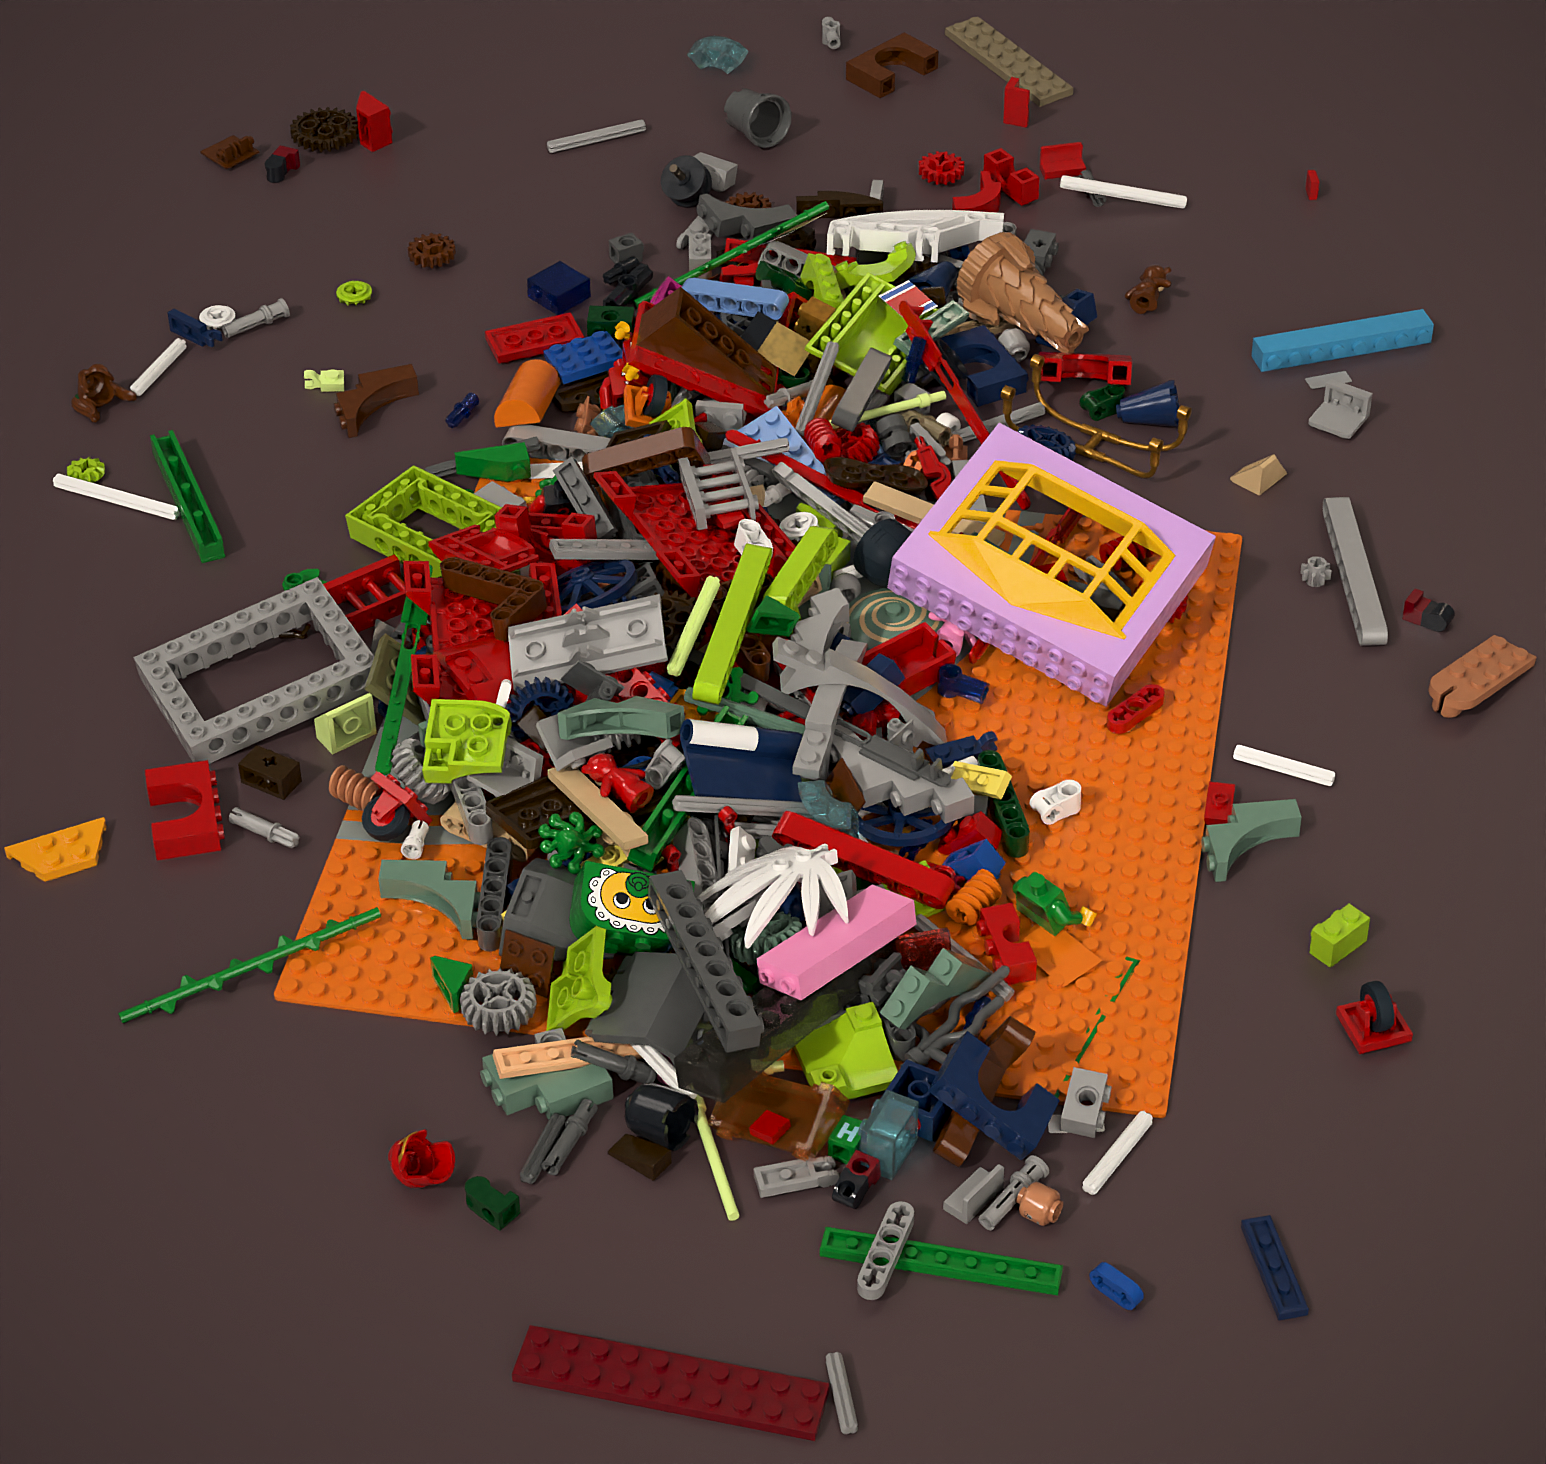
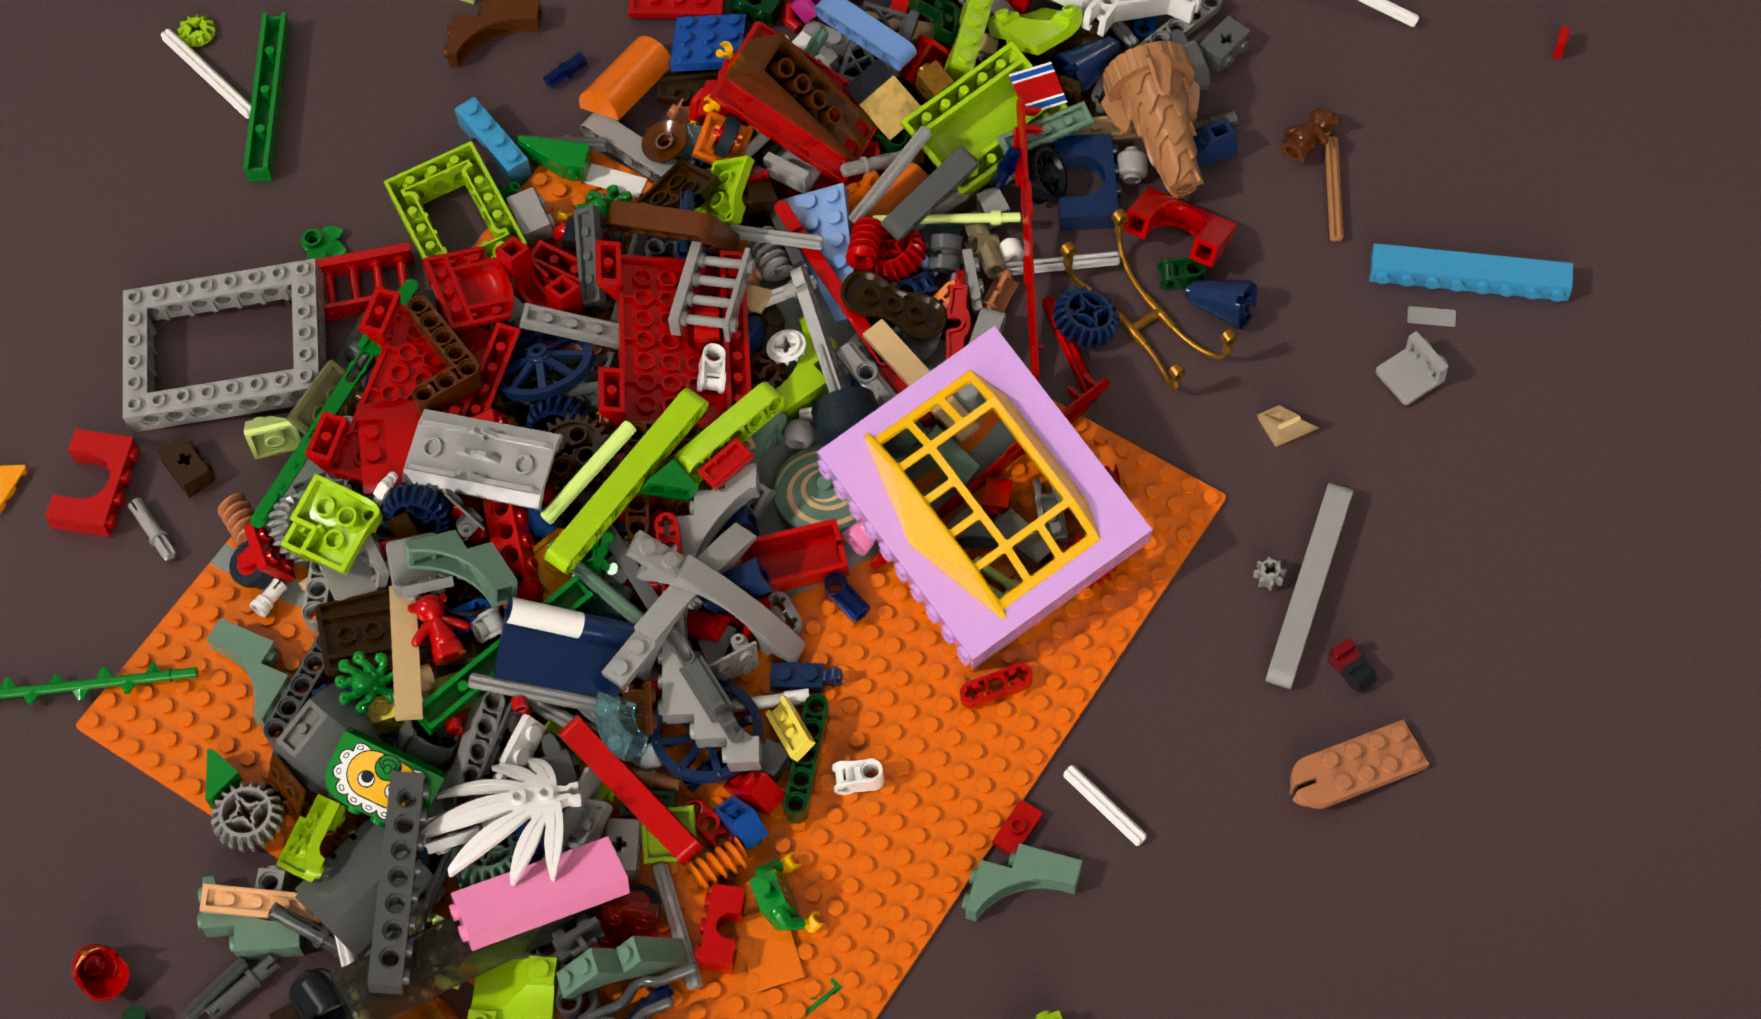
camera: 25 degrees right, 20 degrees up
none -> dark azure arch [455,97,532,184]
none -> reddish brown dish [641,120,688,163]
none -> red plate [697,437,754,491]
none -> medium nougat axle [1325,136,1344,242]

